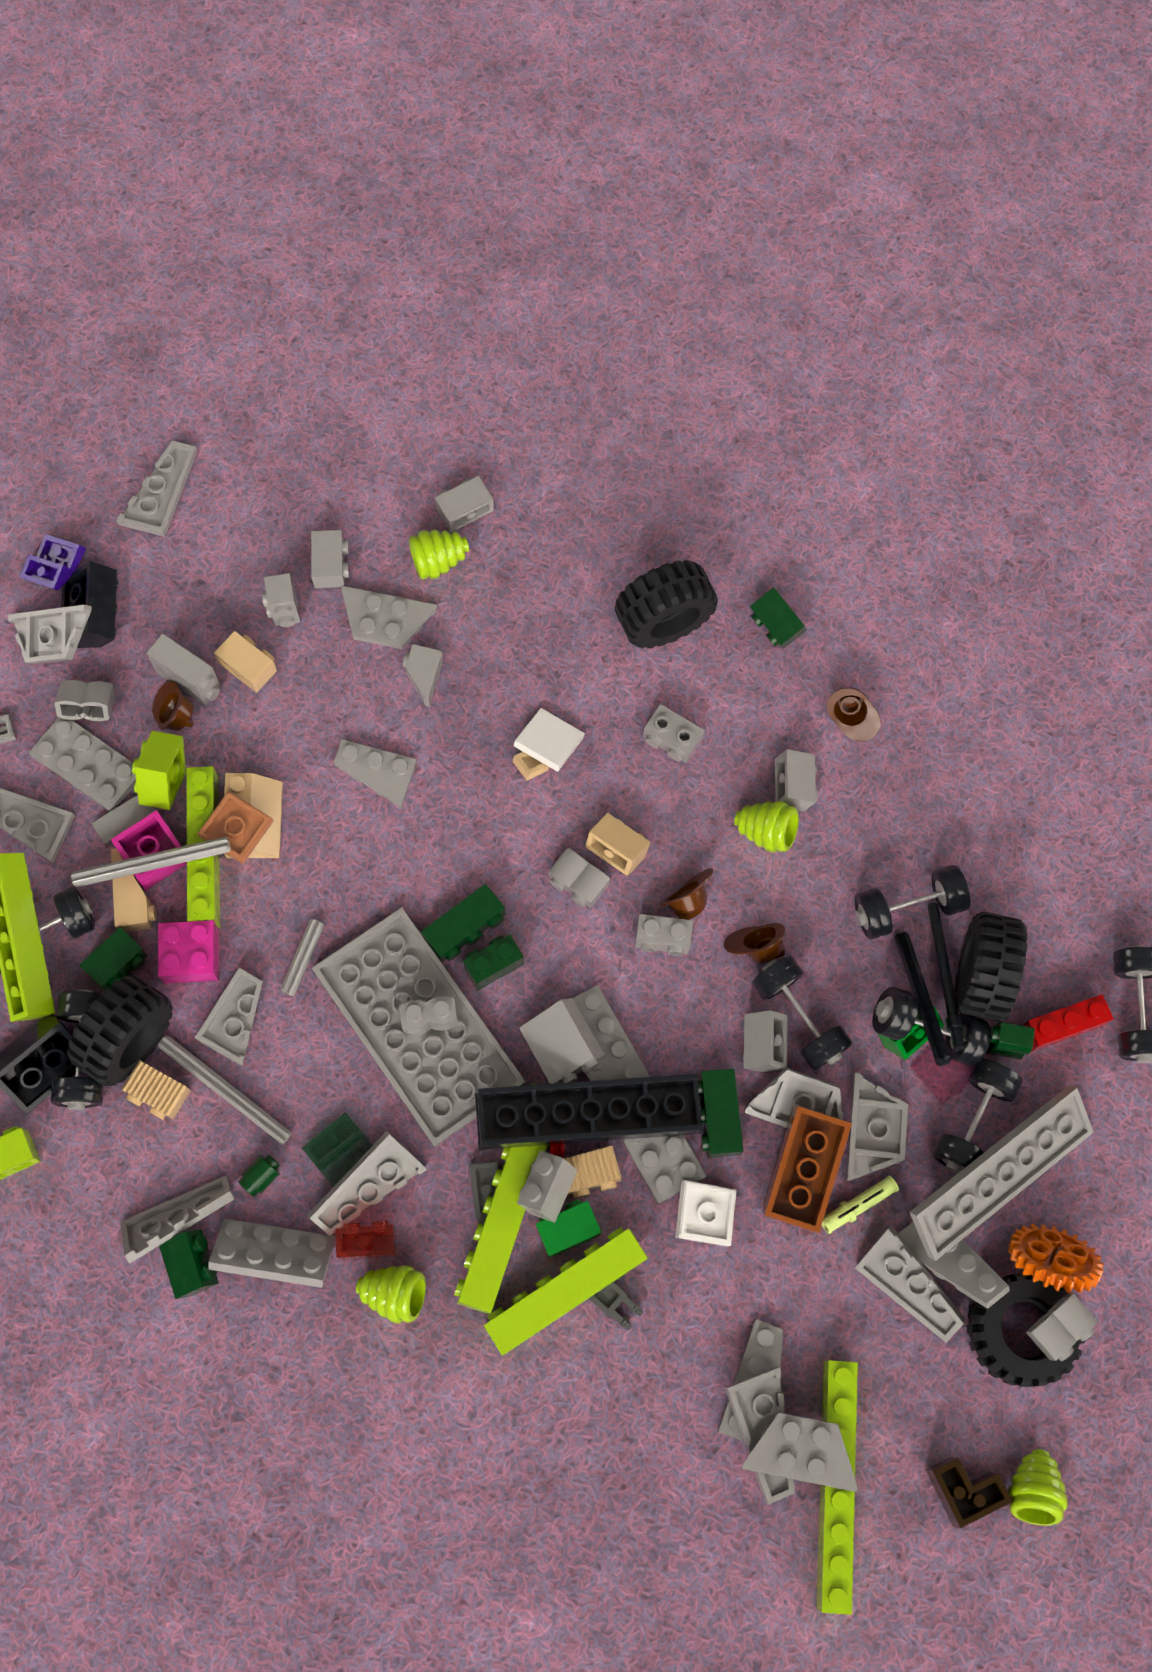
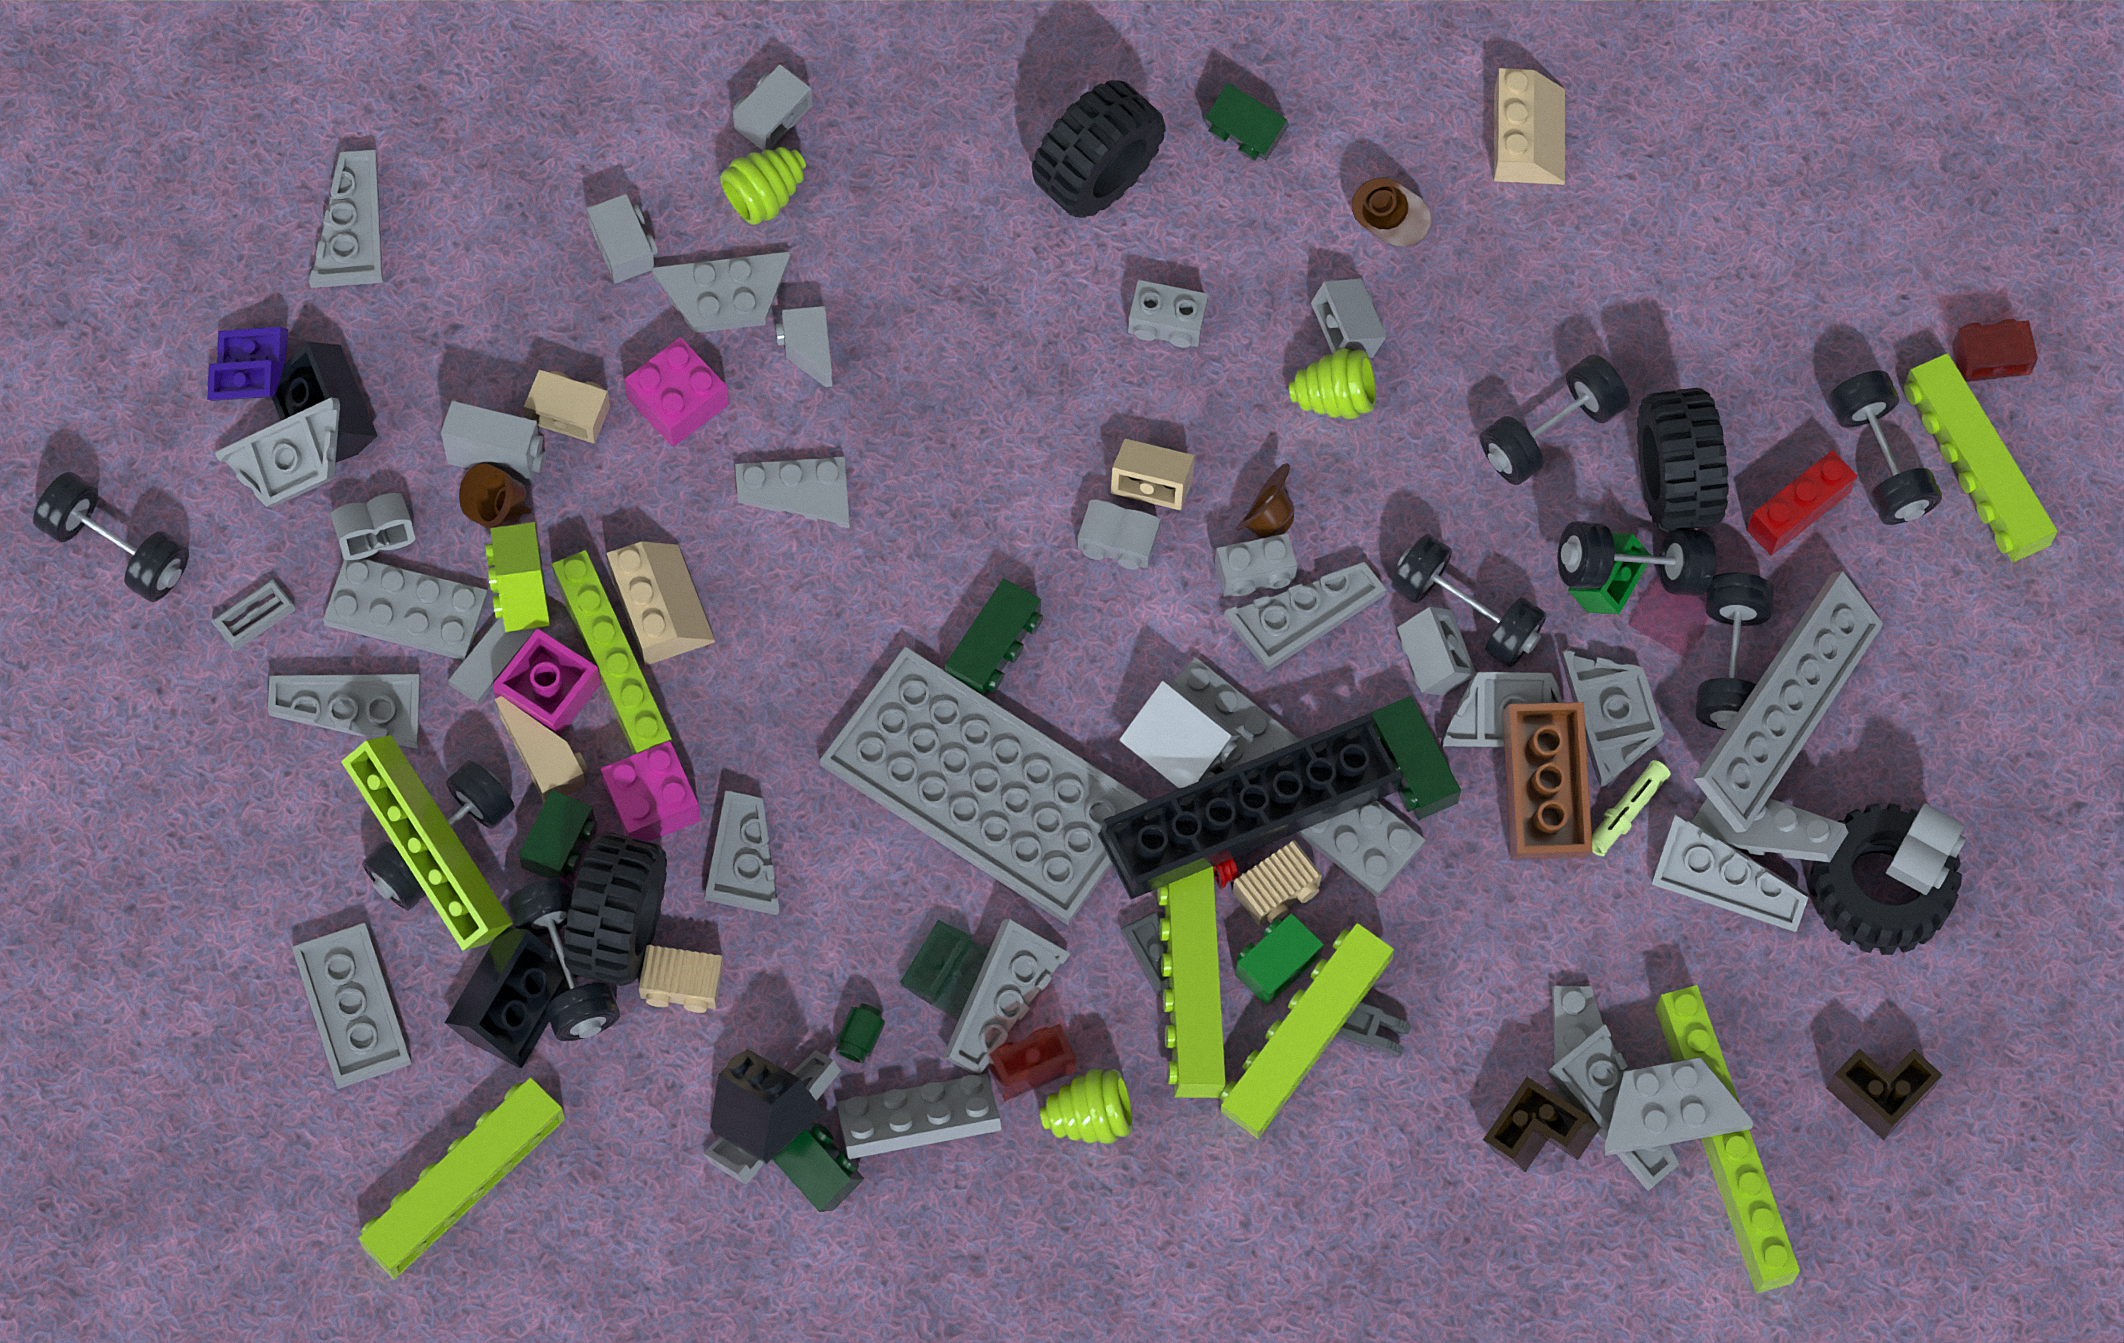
camera: 20 degrees left, 5 degrees down
light grey axle [71,837,231,887] -> none
light grey axle [158,1035,292,1144] -> none
nougat tile [197,791,274,864] -> none
light grey brick [262,573,300,627] -> none
light grey axle [281,919,324,996] -> none
light grey brick [399,996,458,1034] -> none
dark green brick [463,934,524,991] -> none
tan plate [513,752,549,781] -> none
white tile [514,708,585,772] -> none
light grey brick [517,1151,578,1223] -> none
white tile [675,1180,737,1247] -> none
reddish brown piece [724,923,785,963] -> none
black axle [895,932,951,1066] -> none
black bar [928,903,965,1051] -> none
dark green brick [986,1021,1035,1060] -> none
lime piece [1007,1449,1068,1526] -> none
orange gear [1008,1224,1104,1293] -> none
none -> dark pink brick [624,337,729,447]
none -> black slope [710,1049,824,1164]
none -> light grey wing [1223,562,1387,672]
none -> dark brown brick [1483,1077,1599,1172]
none -> tan slope [1494,68,1565,185]

